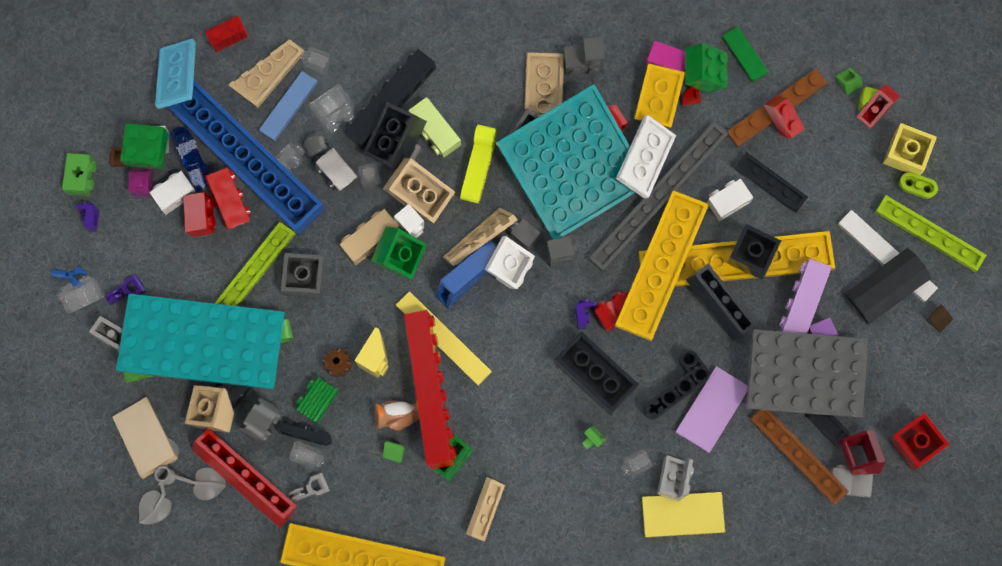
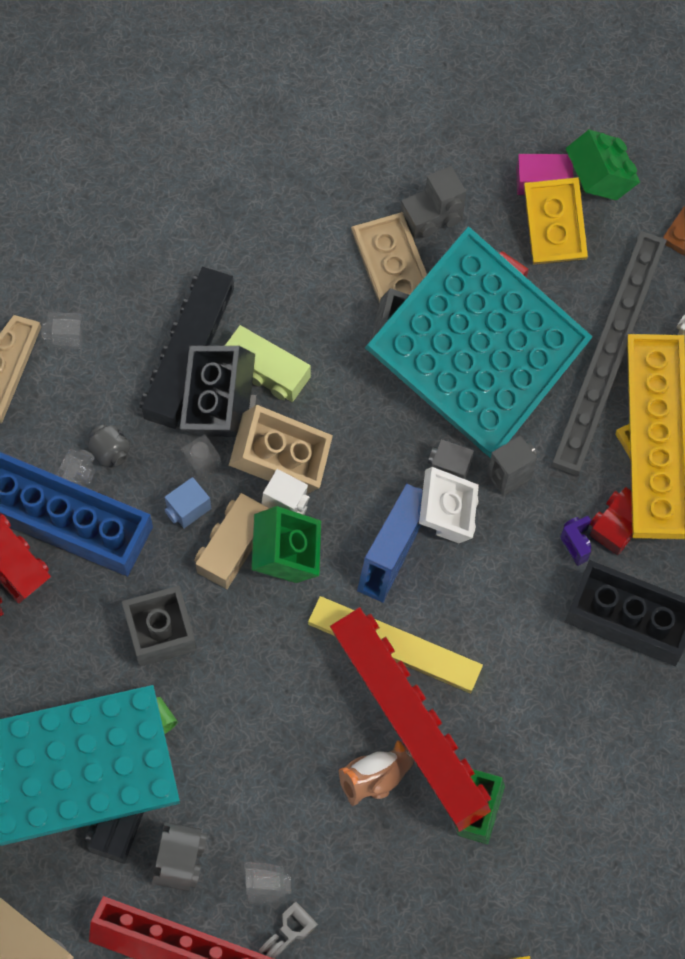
camera: 25 degrees left, 10 degrees down
tan slope [185,385,234,432] -> none
lime plate [214,222,296,306] -> none
medium blue tile [259,71,318,142] -> none
black hinge [276,421,332,446] -> none
green brick [296,377,339,424] -> none
clear brick [308,84,356,134] -> none
brick [313,147,357,191] -> none
reddish brown brick [323,348,352,378] -> none
light yellow slope [355,327,389,378] -> none
bright green slope [383,441,405,462] -> none
tan wing [443,207,517,266] -> none
neon yellow beam [460,124,497,204] -> none
tan plate [466,478,505,541] -> none
bright green tile [582,426,607,449] -> none
white tile [616,115,676,199] -> none
red tile [682,86,701,106] -> none
green tile [722,27,769,83] -> none
none -> medium blue brick [164,477,212,528]

